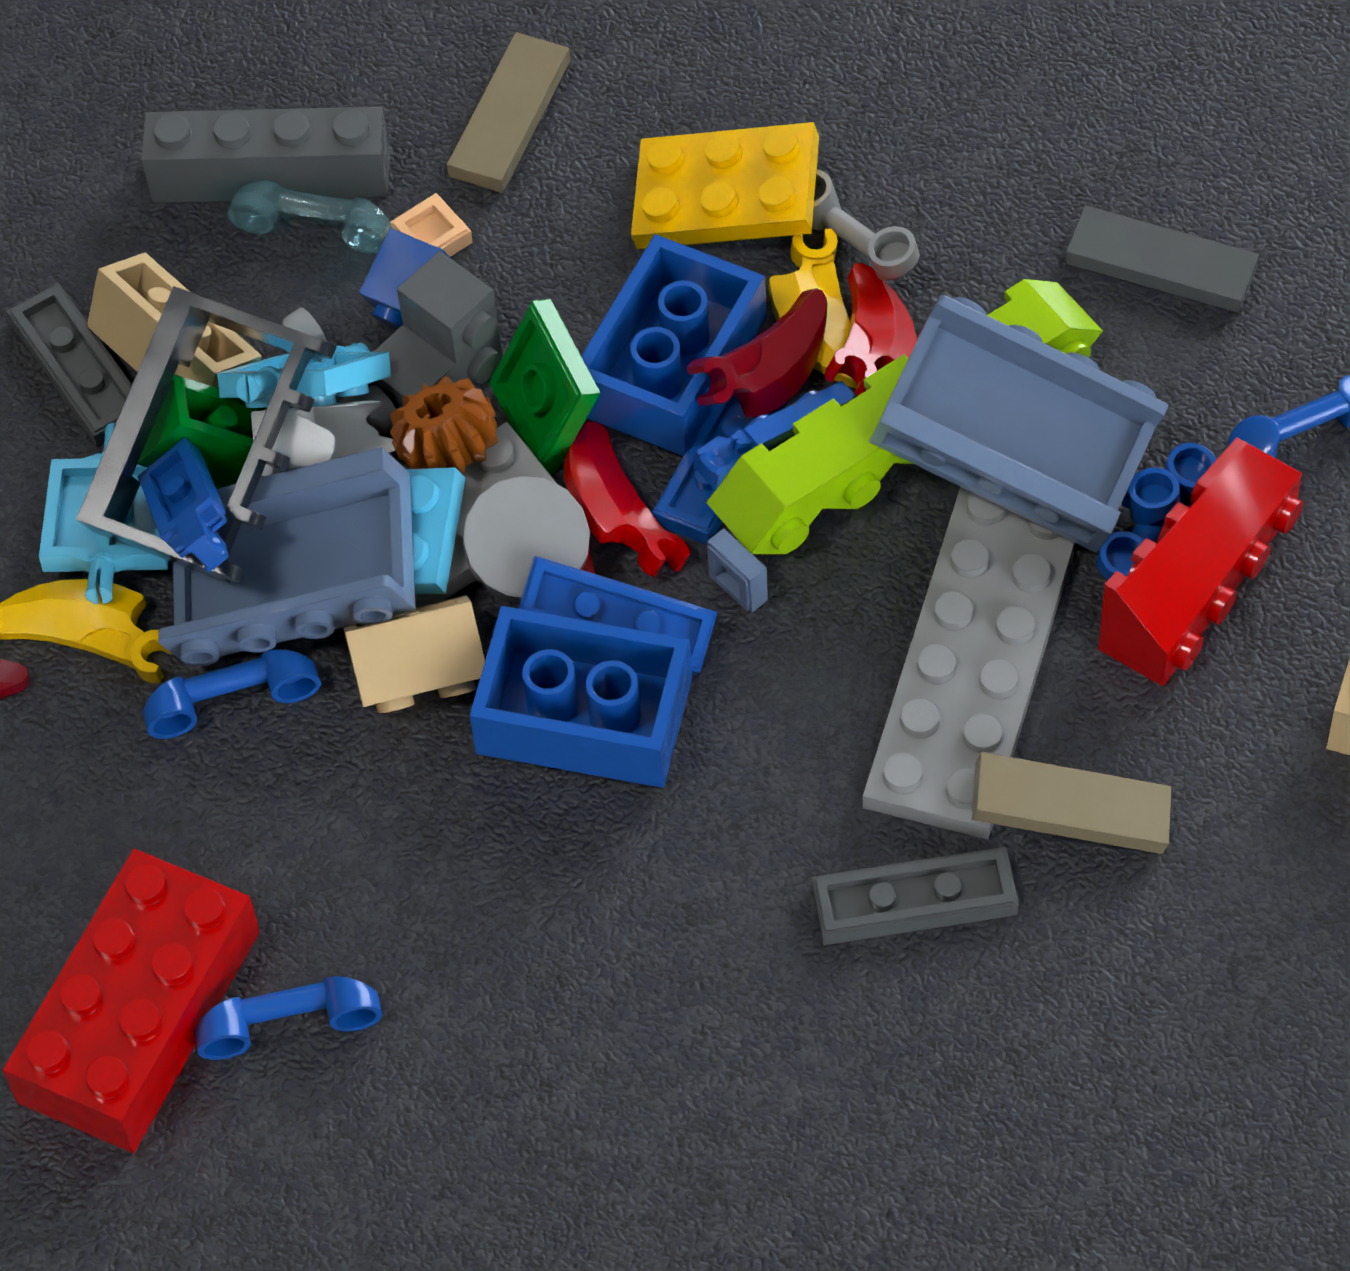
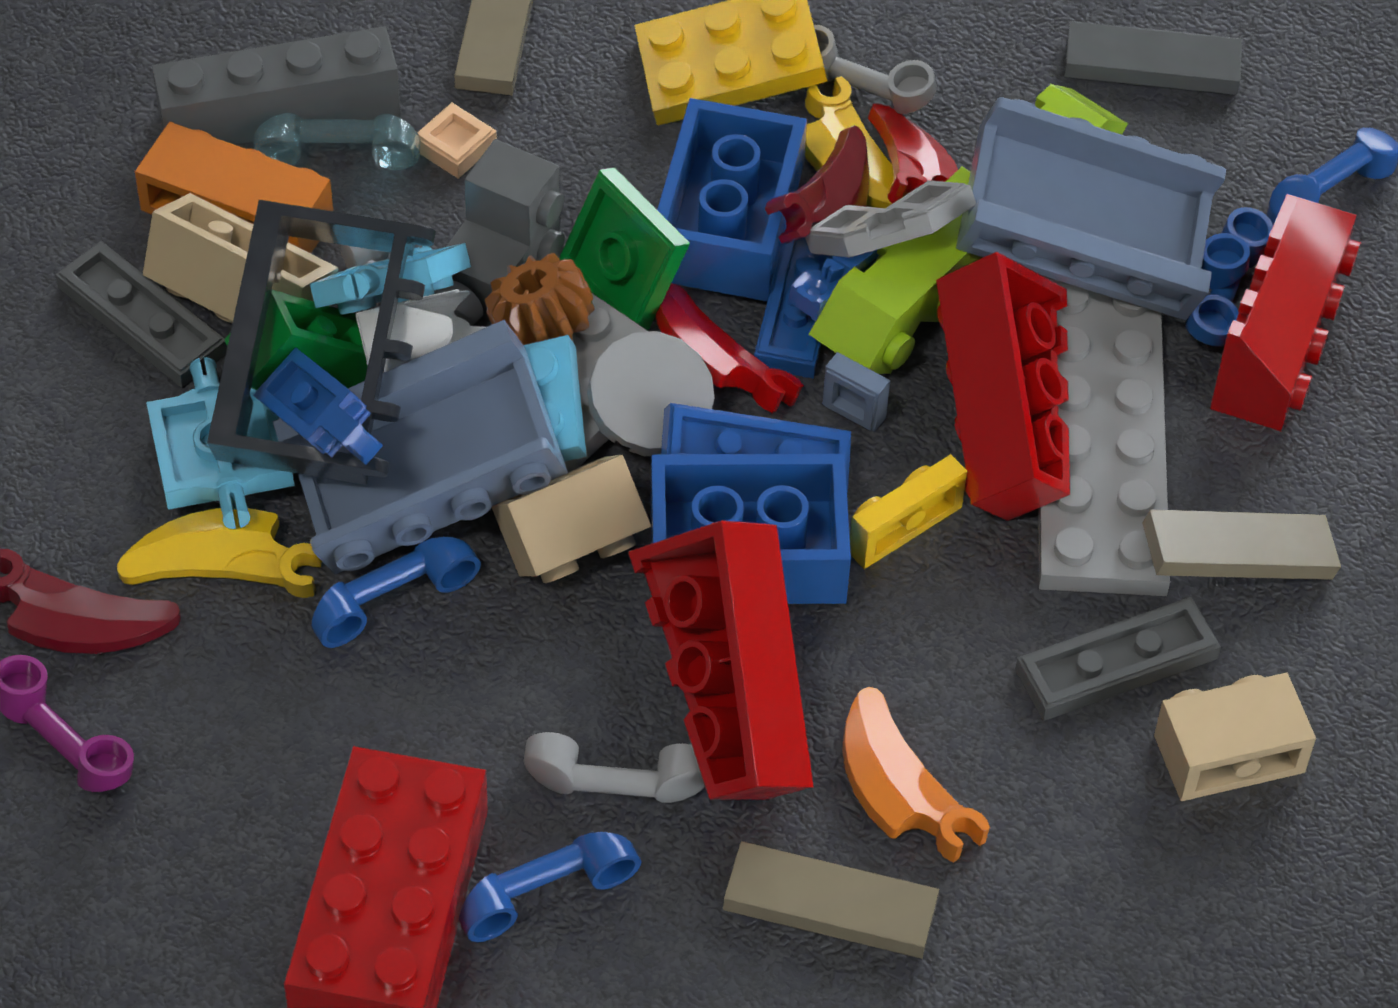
camera: 20 degrees left, 5 degrees down
blue brick [359,228,450,329] -> none
none -> orange brick [135,121,333,253]
none -> light grey bar [524,732,705,803]
none -> red wedge [628,520,814,800]
none -> dark tan tile [723,841,939,959]
none -> light grey tile [805,180,976,257]
none -> orange piece [842,687,990,862]
none -> yellow plate [850,454,967,570]
none -> red wedge [936,251,1070,521]
none -> tan brick [1154,673,1316,801]

